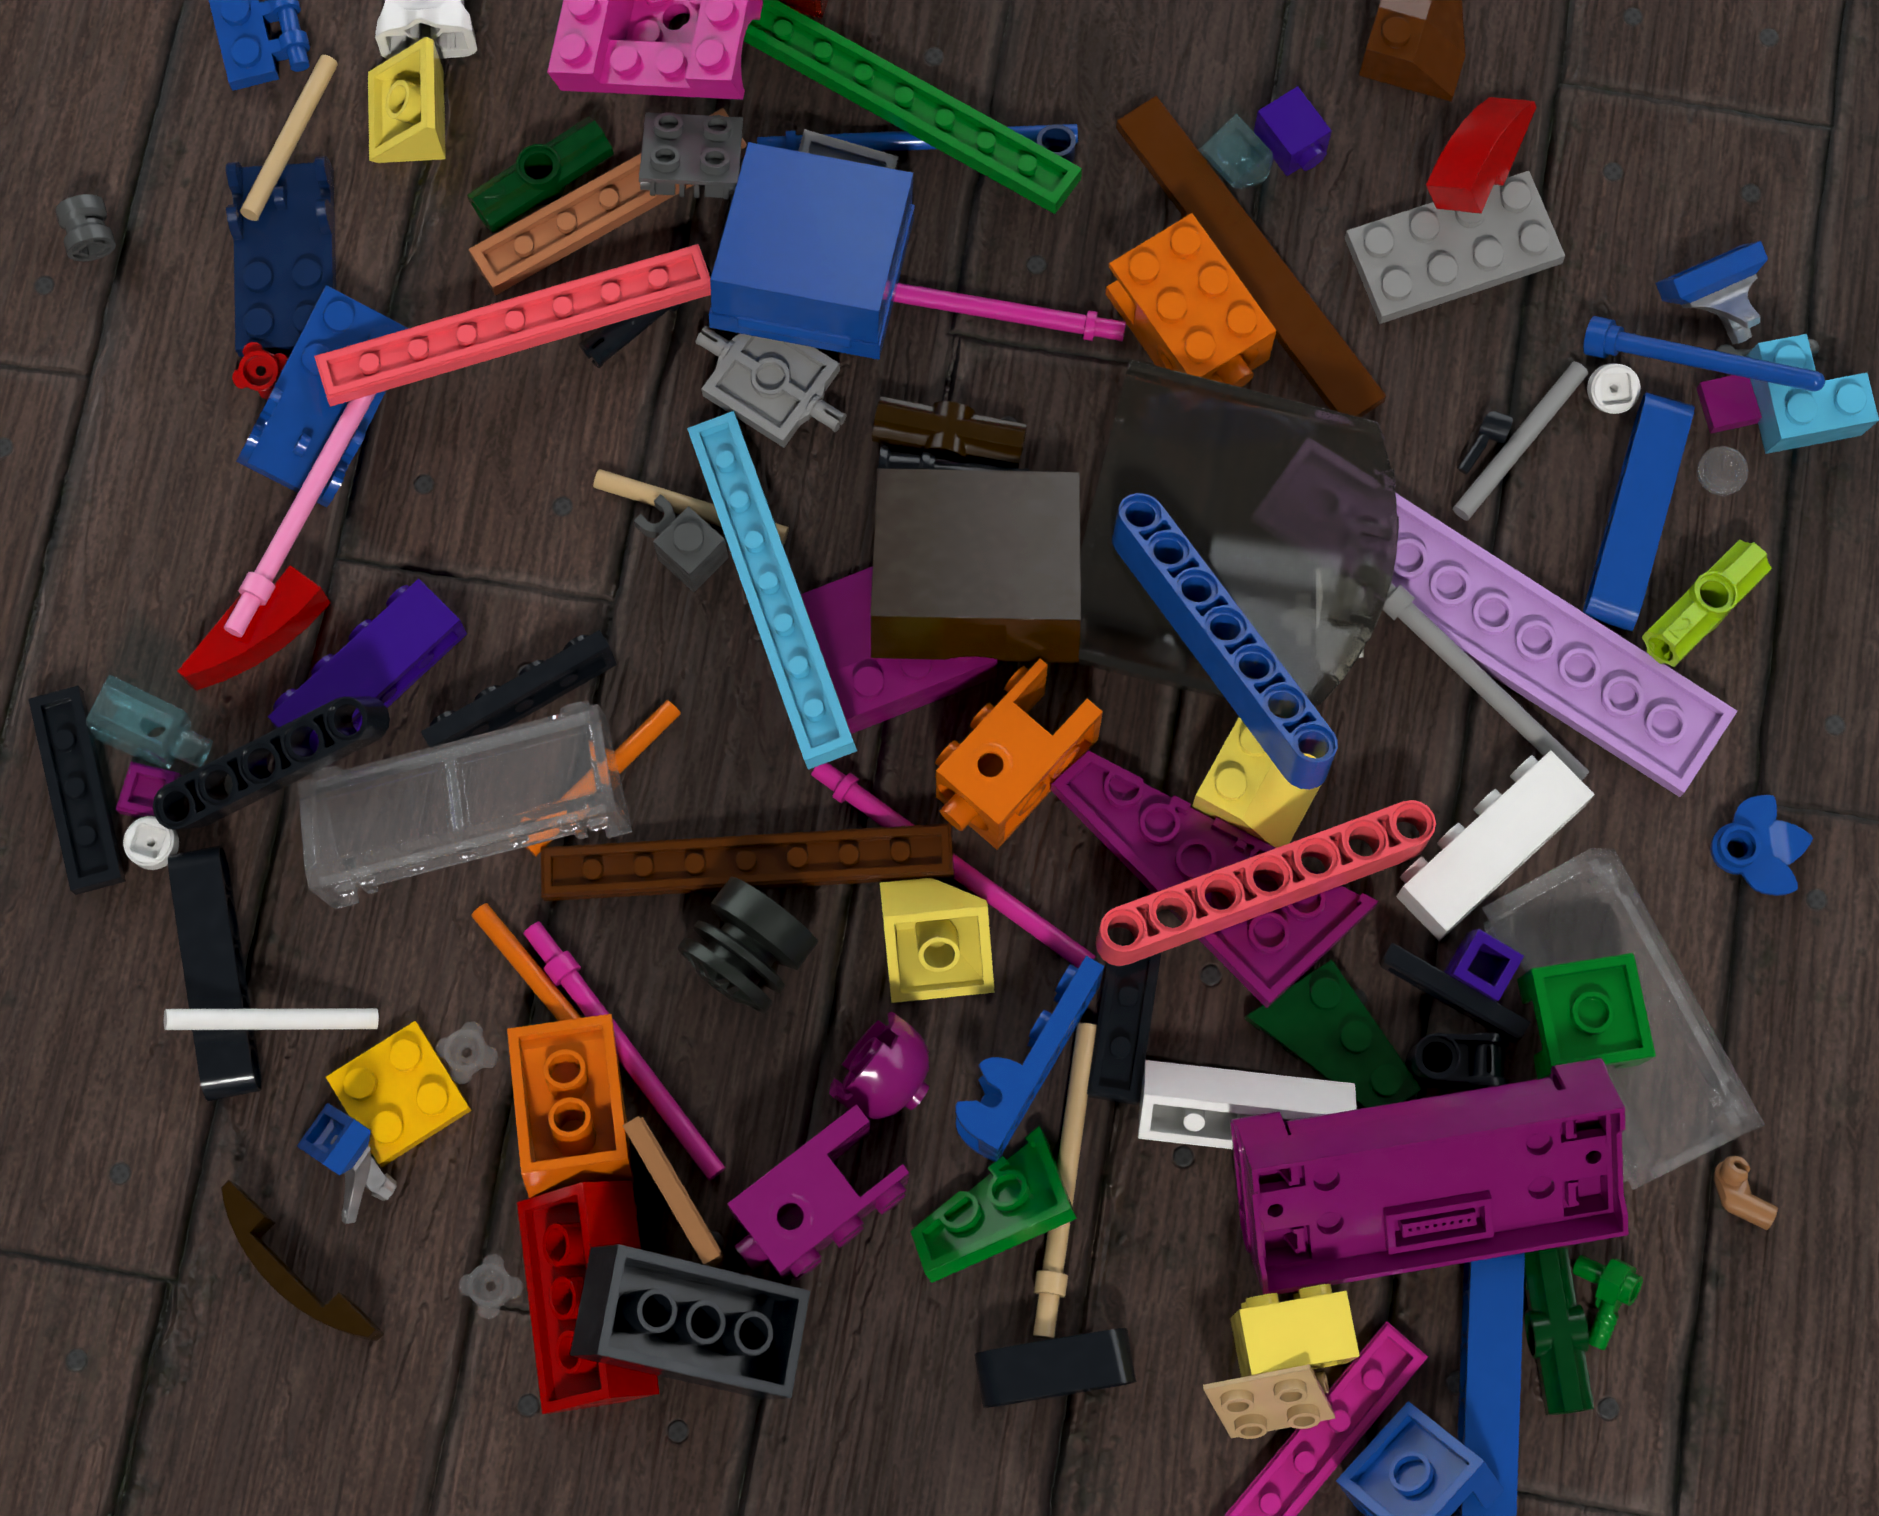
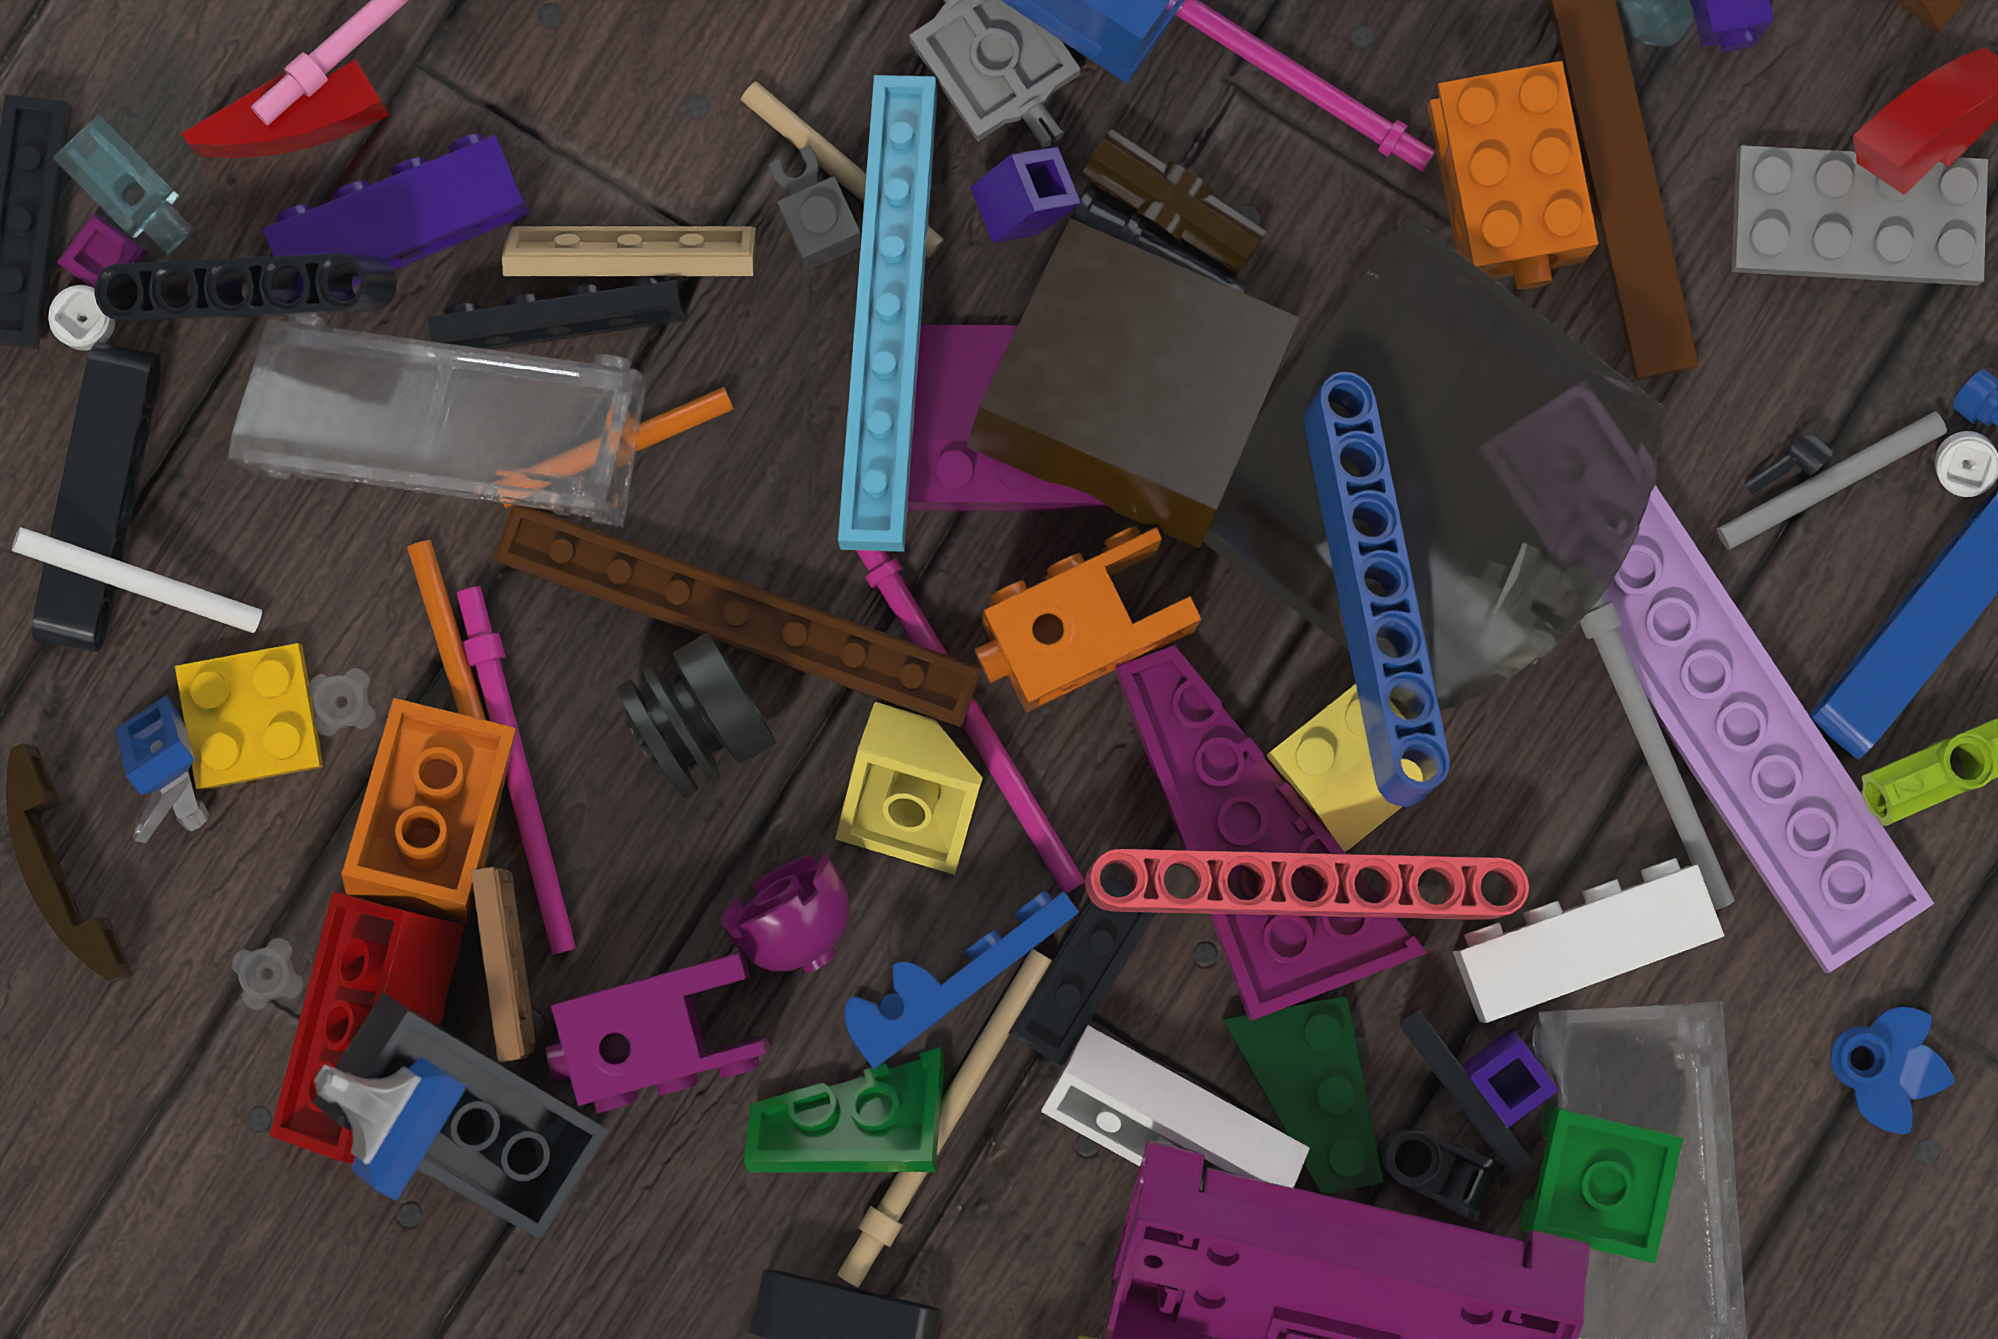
camera: 20 degrees right, 10 degrees up
none -> piece [314,1057,467,1201]
none -> tan tile [502,226,756,276]
none -> dark purple brick [970,147,1081,243]

